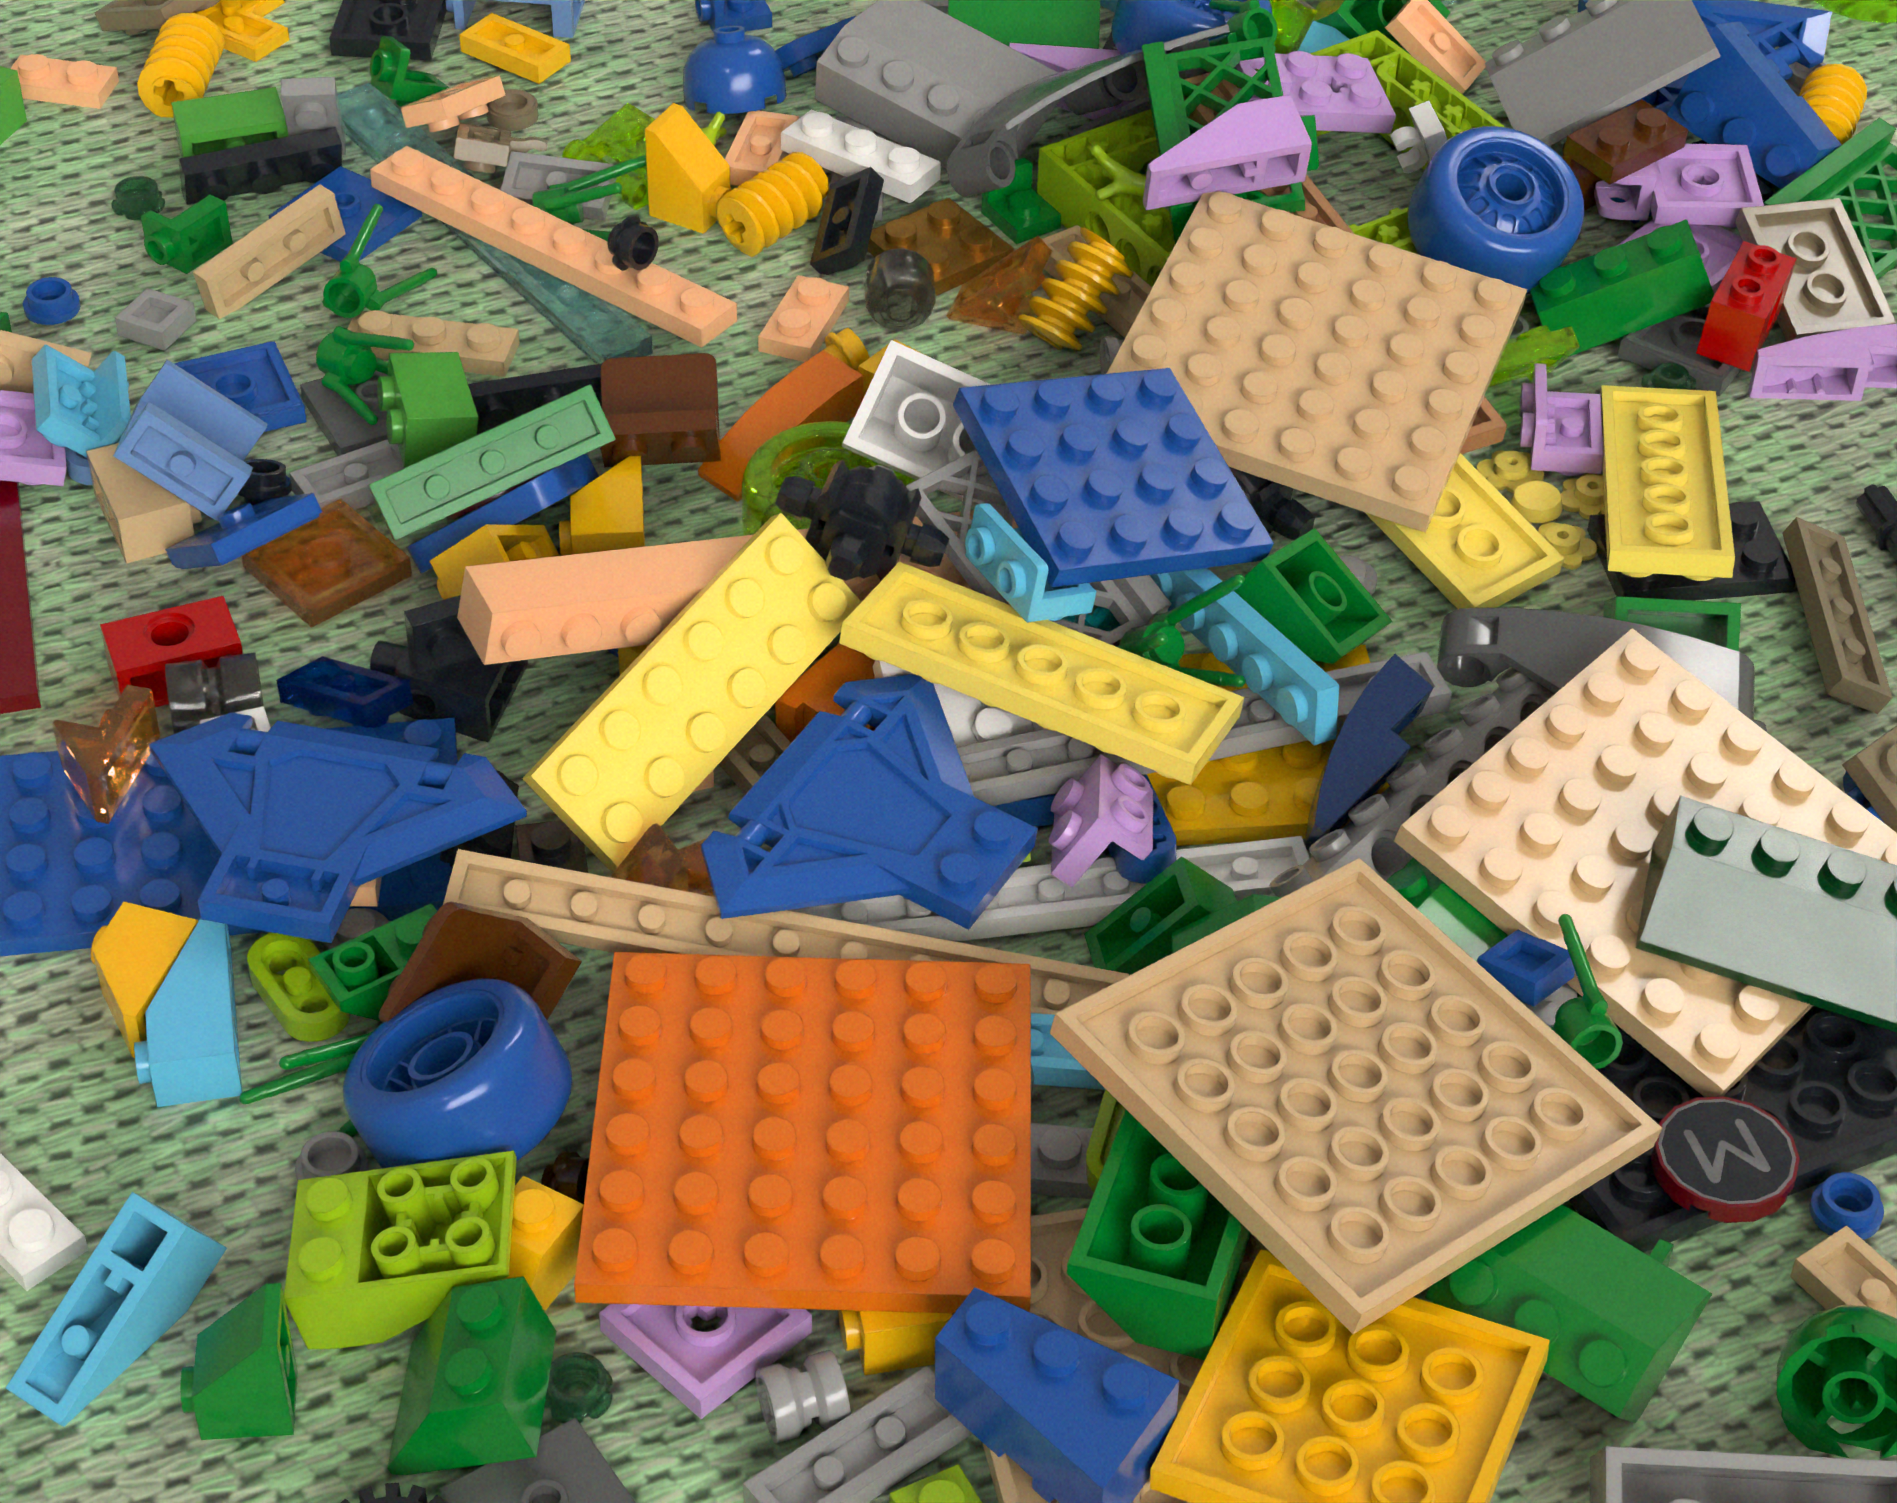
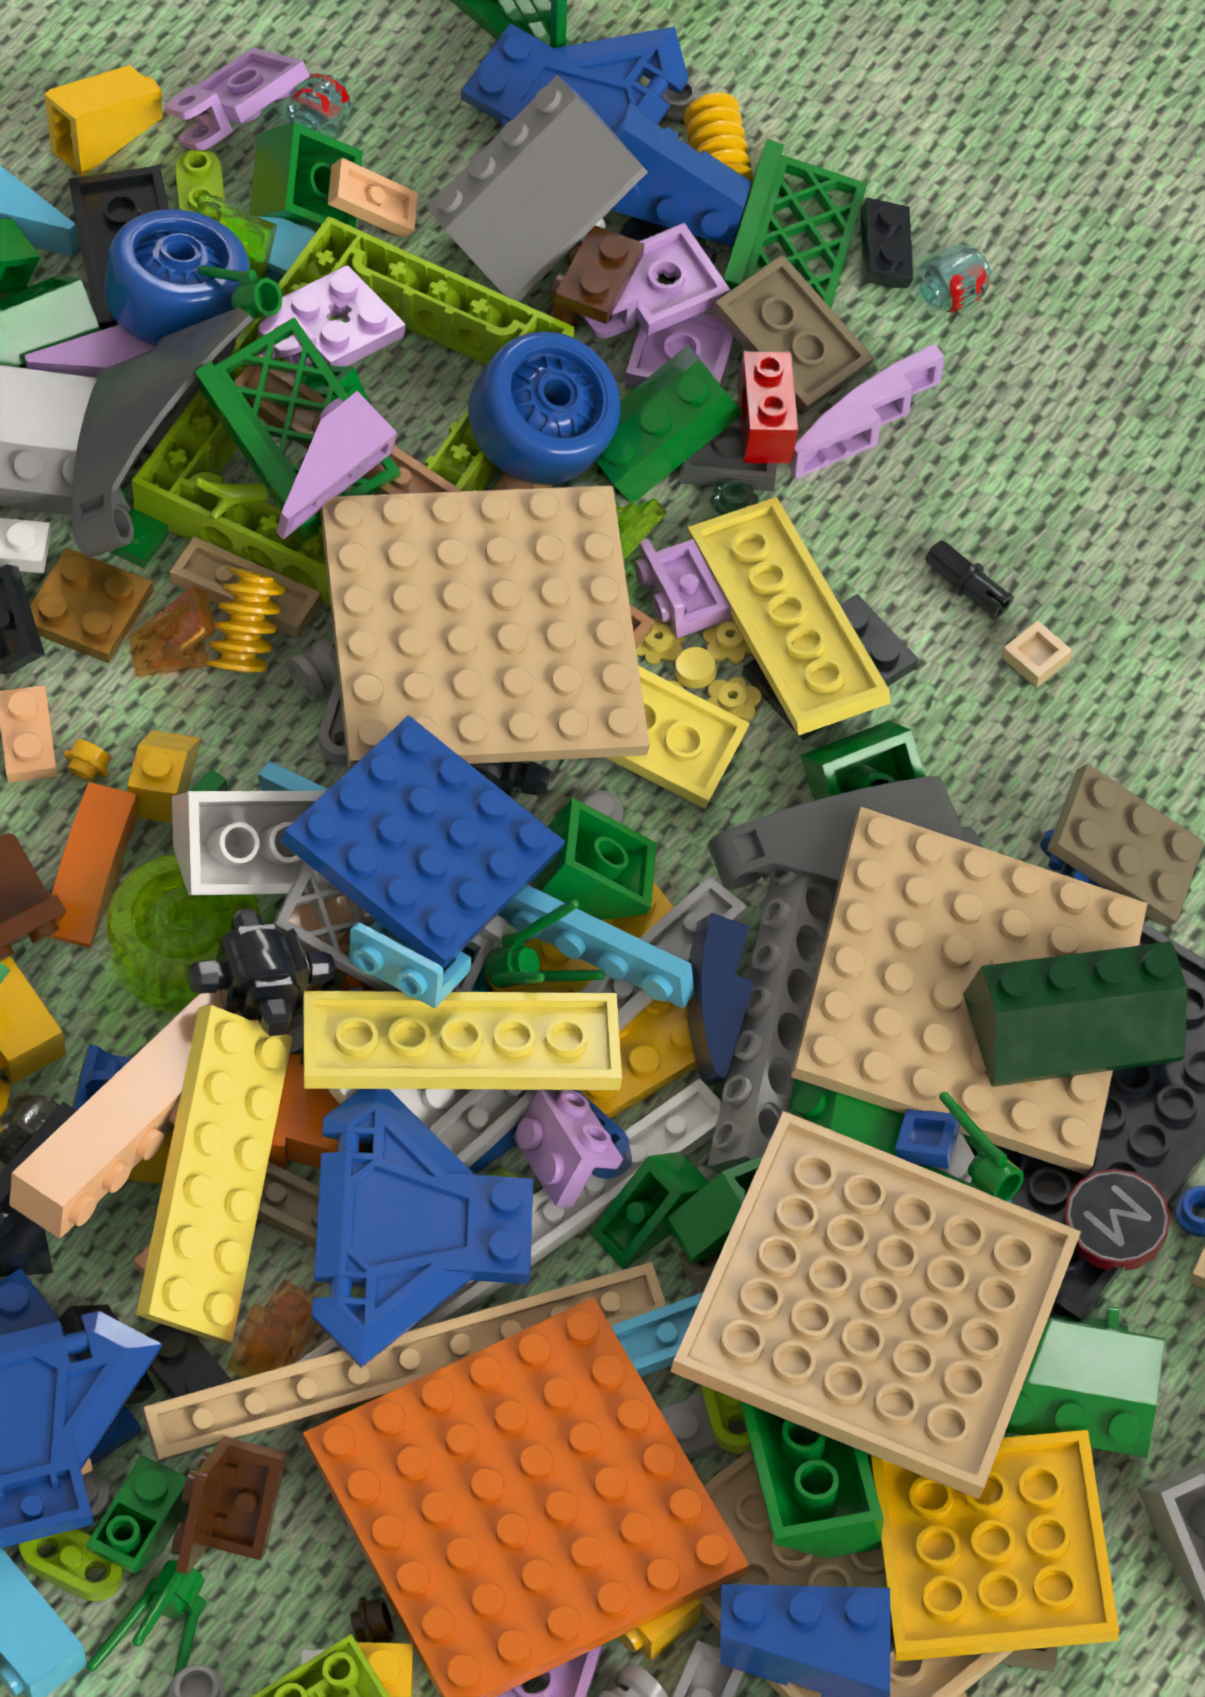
camera: 30 degrees left, 15 degrees up
blue wheel [343,979,572,1168] -> none
clear smoke head [864,248,936,330] -> none
white tile [1390,101,1447,173] -> none
dark tan plate [1782,517,1893,714] -> none

